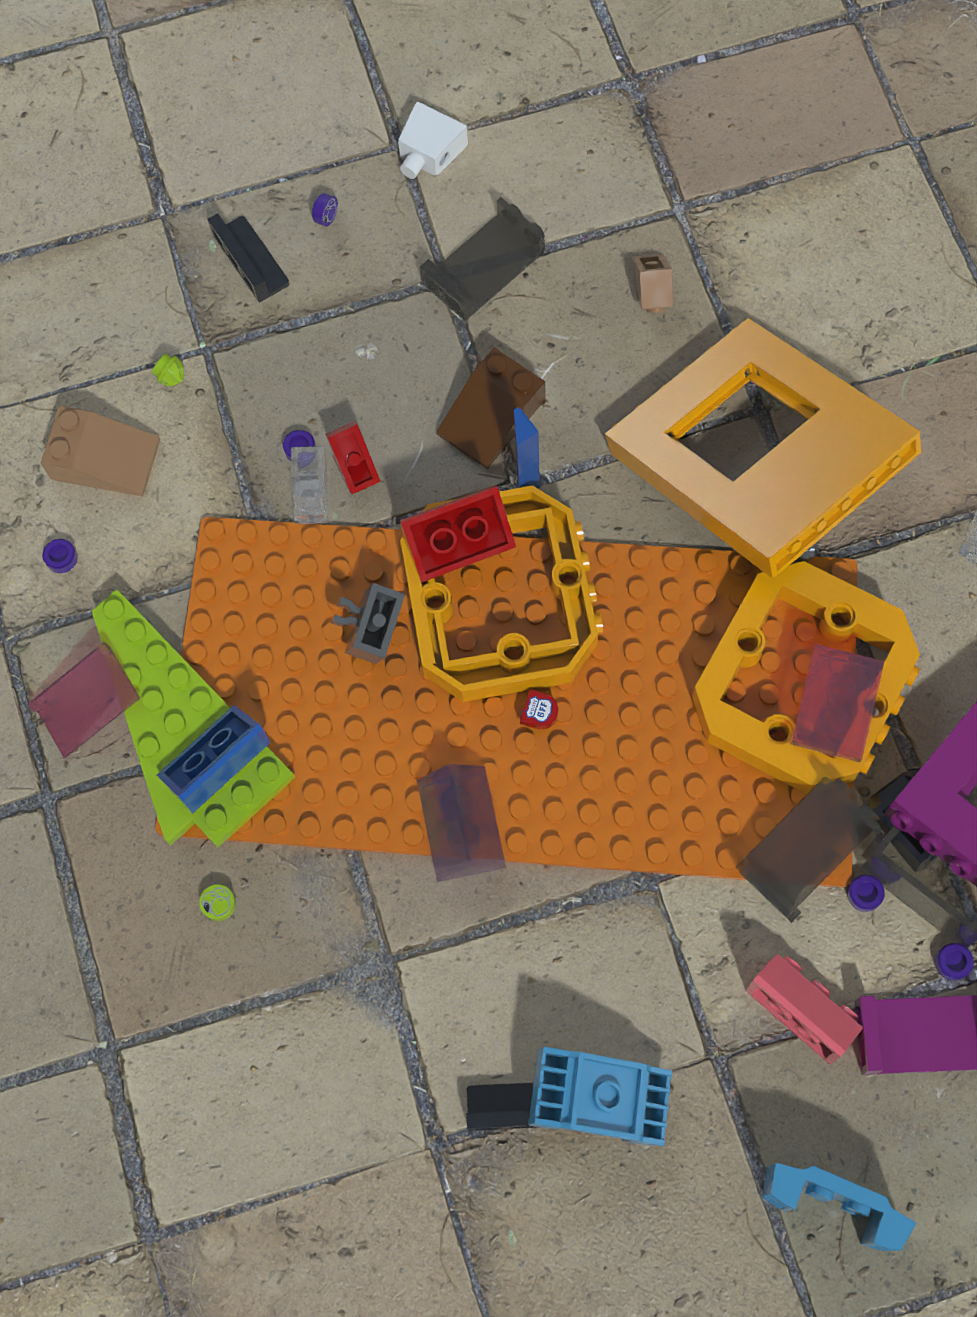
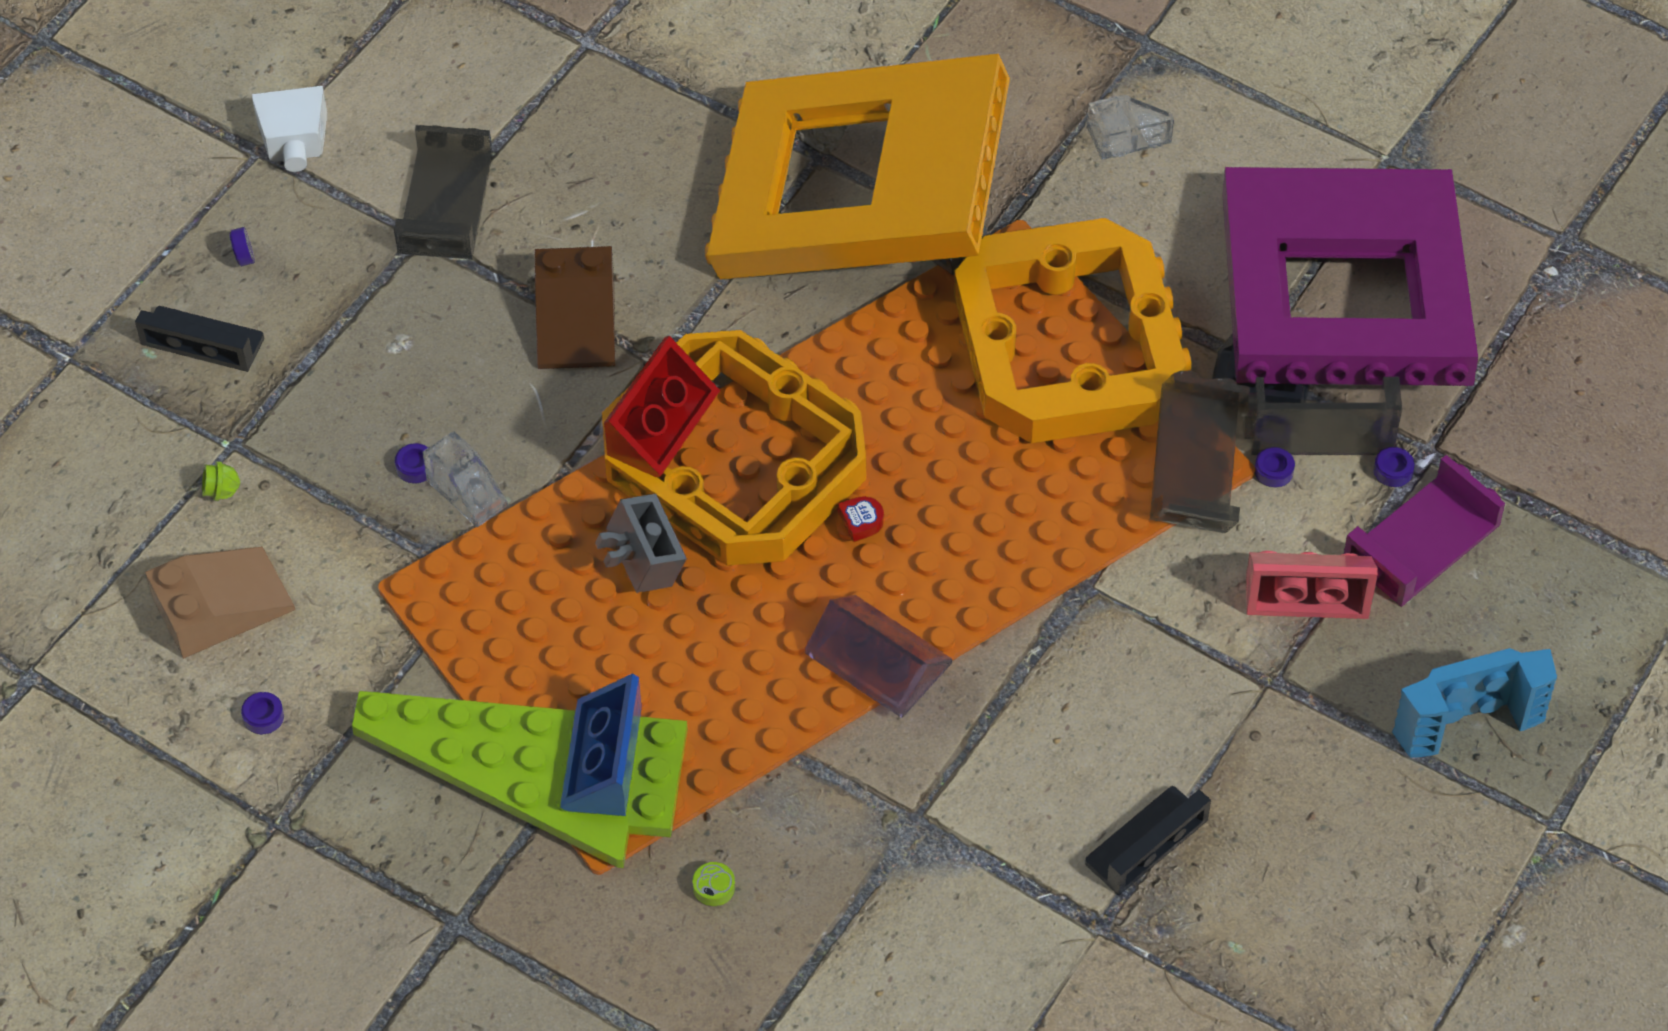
camera: 45 degrees left, 15 degrees down
clear pink piece [28,642,140,758] -> none
red slope [325,421,381,495] -> none
blue slope [514,407,540,489] -> none
dark azure plate [528,1047,672,1146] -> none
medium nougat slope [632,254,673,313] -> none
clear pink tile [791,644,884,762] -> none

